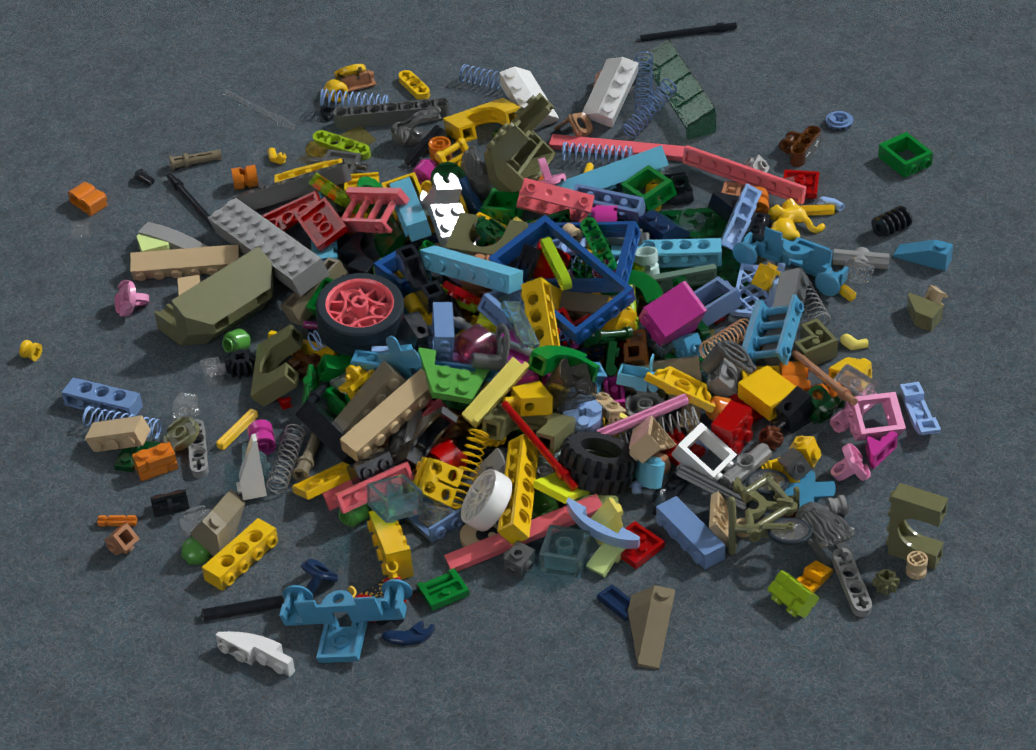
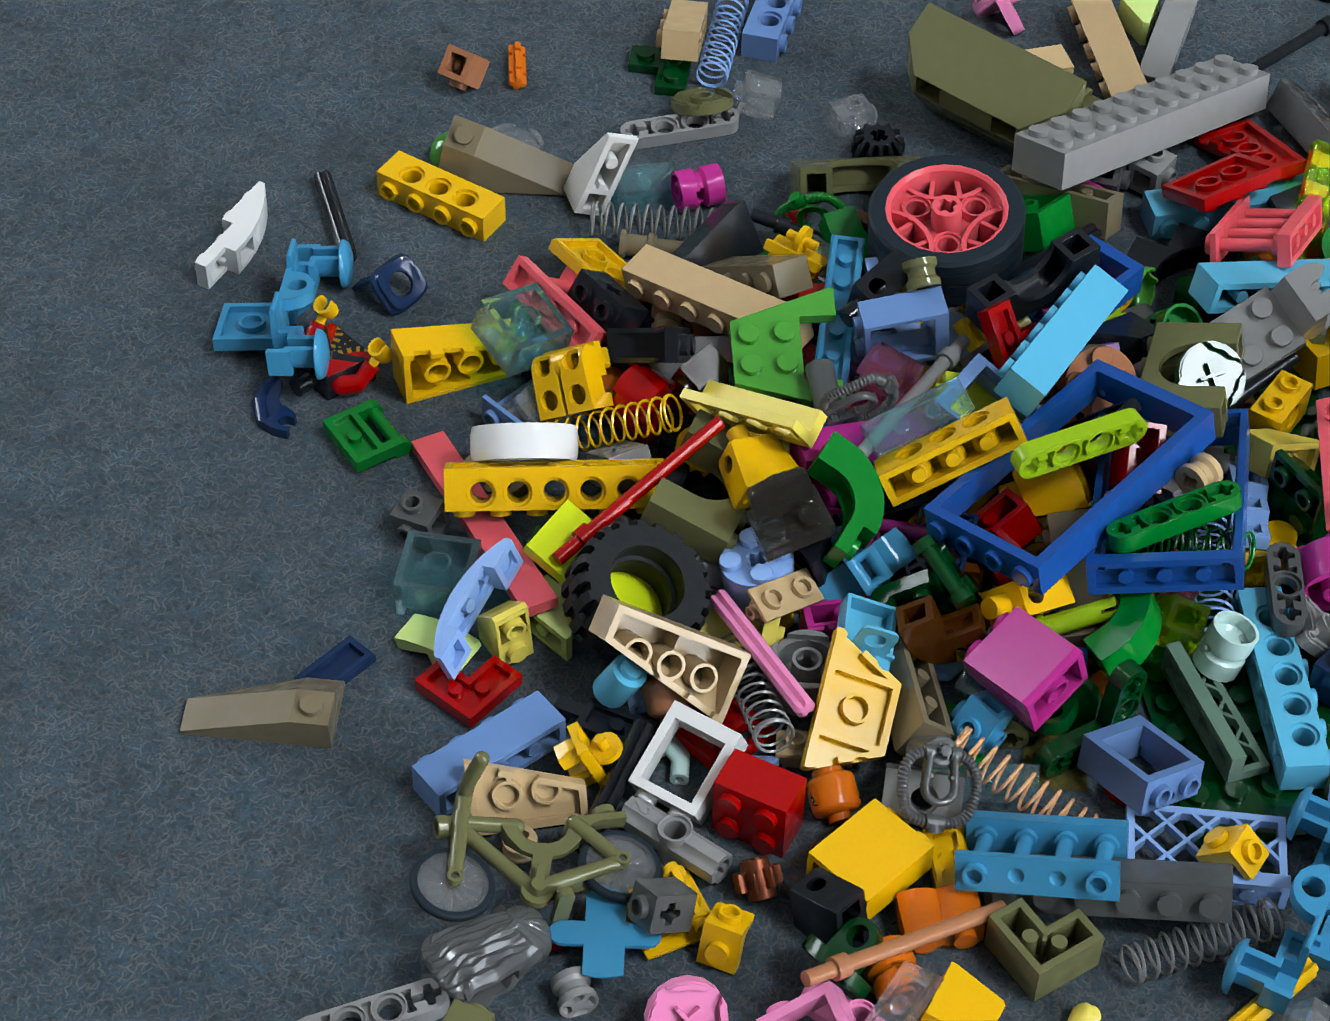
camera: 80 degrees right, 5 degrees up
orange brick [132,442,178,481] -> none
black hips [150,489,190,517] -> none
yellow axle [216,409,258,450] -> none
bright green head [222,328,251,353] -> none
dark azure piece [377,336,422,383] -> none
lime brick [767,570,819,618] -> none
light orange slope [797,560,833,593] -> none
none -> yellow hips [553,721,623,788]
none -> olive wheel [902,256,942,292]

